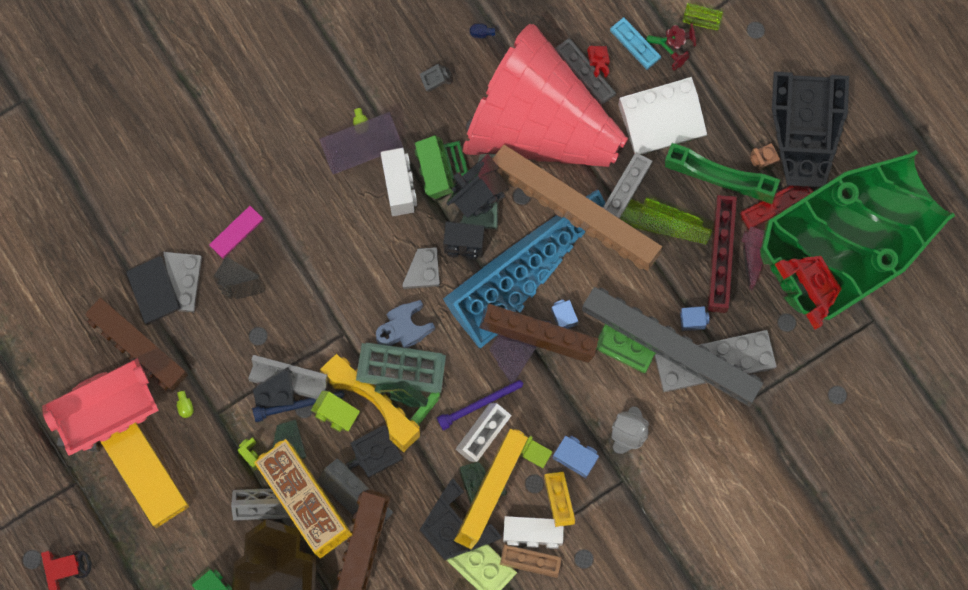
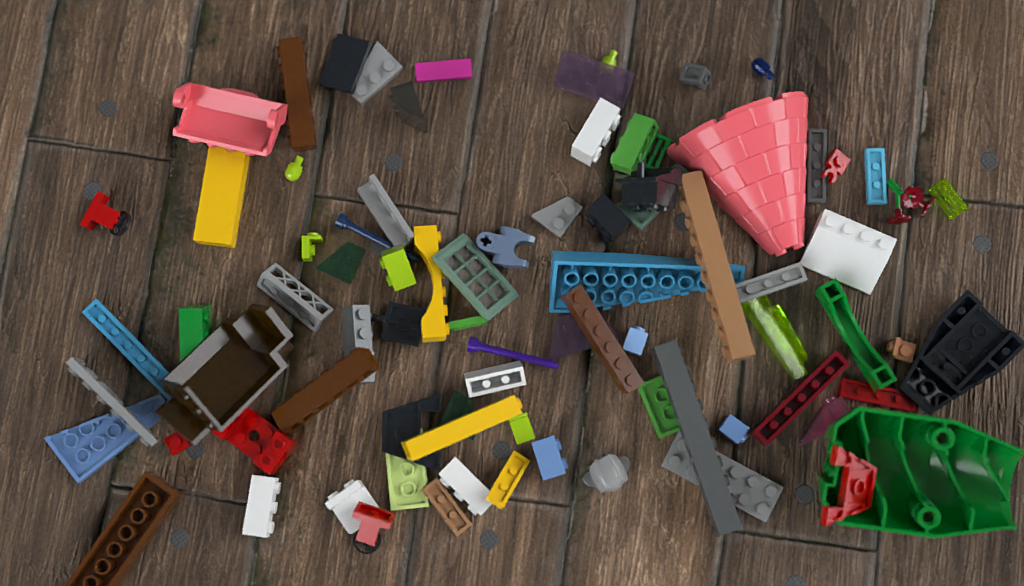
camera: 45 degrees right, 5 degrees up
black wing [253,367,295,407] -> none
brick [254,439,353,559] -> none
clear green wing [374,381,428,407] -> none

